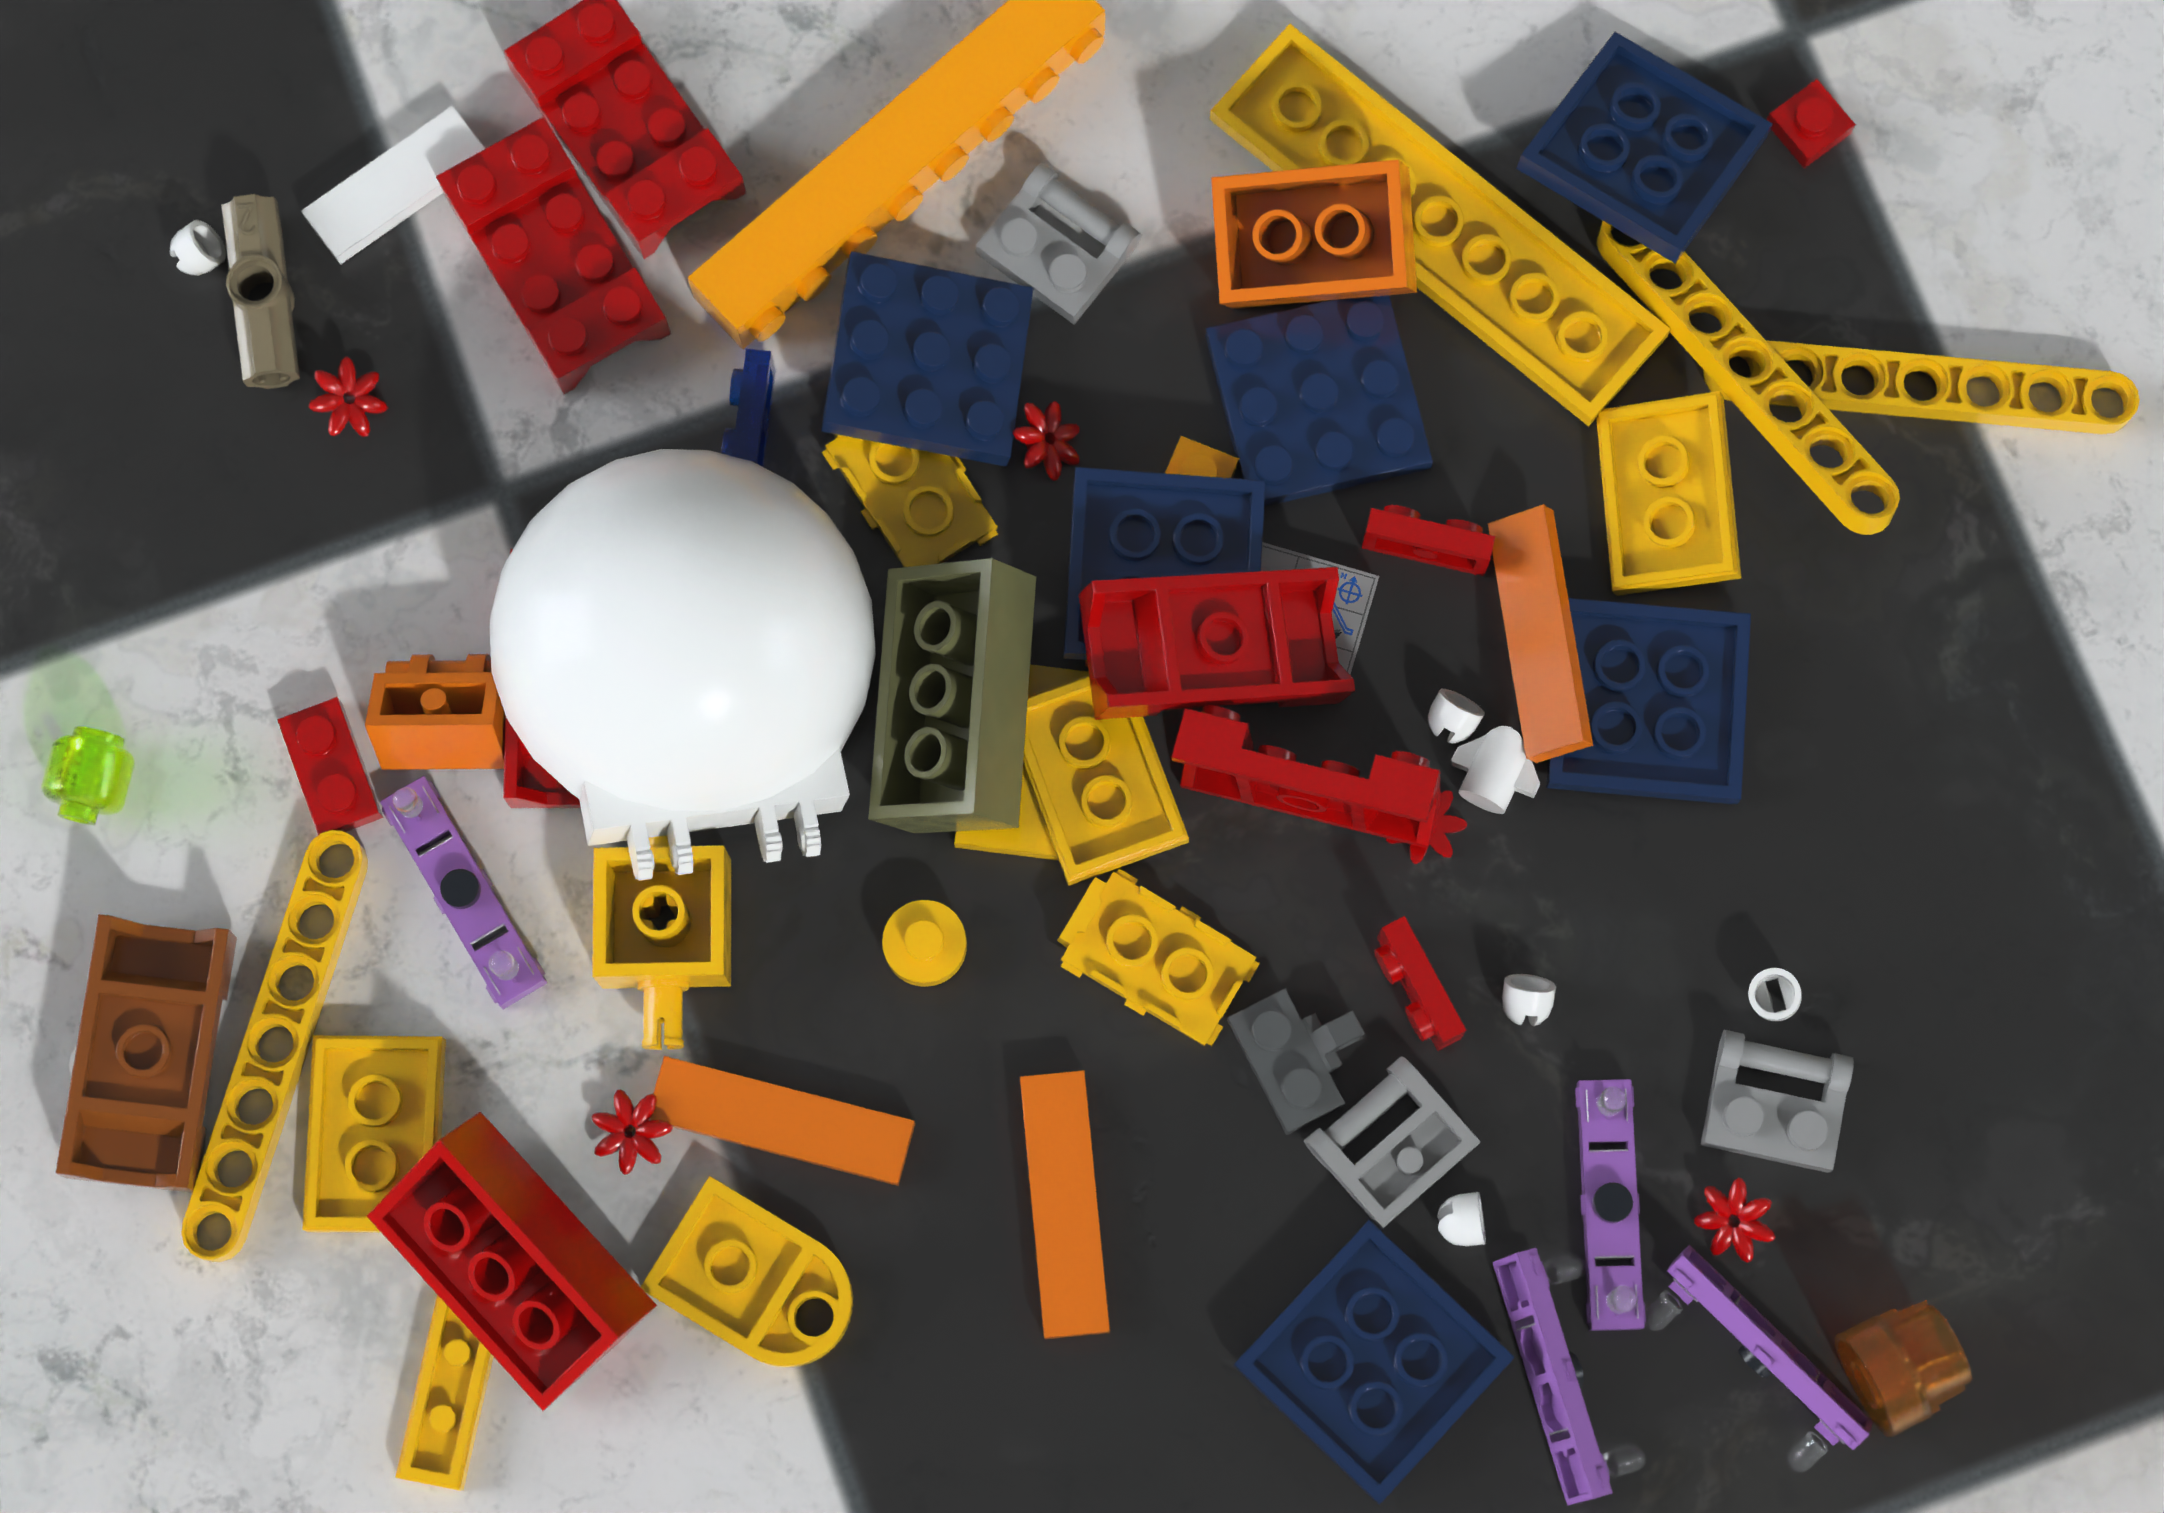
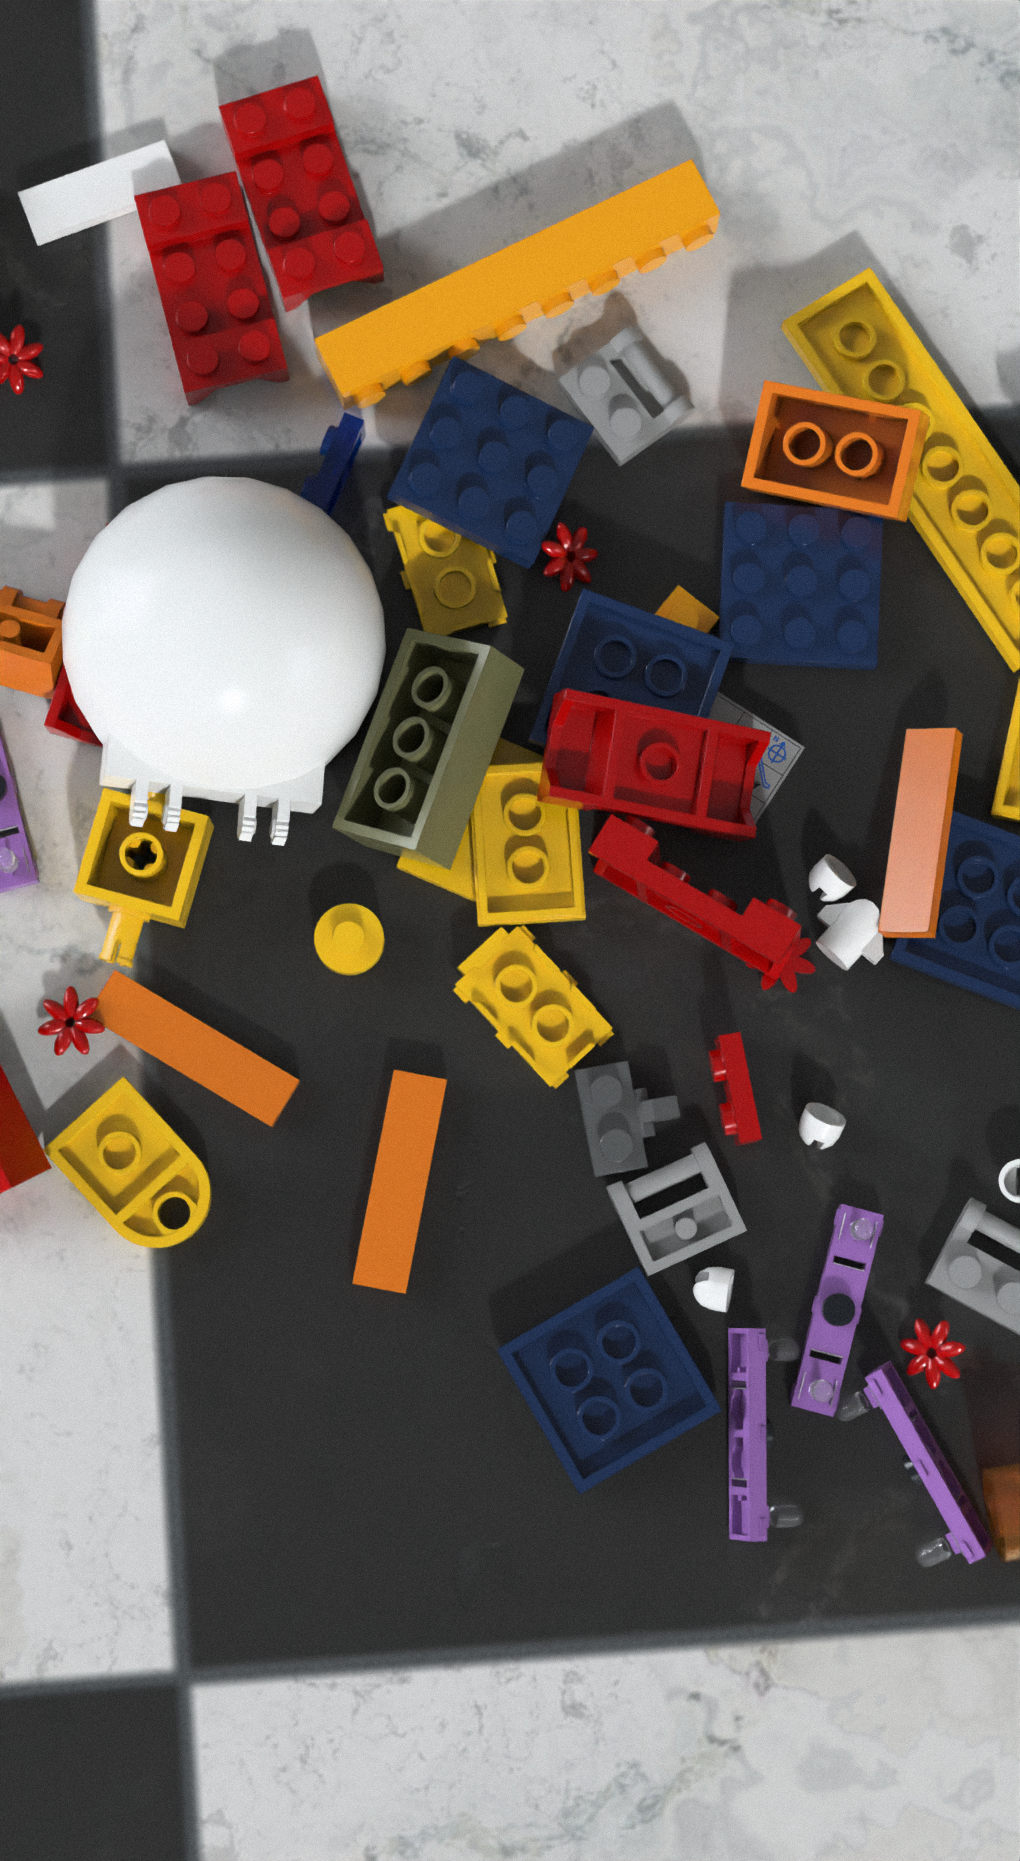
camera: 10 degrees right, 5 degrees up
red plate [1361,505,1496,577] -> none

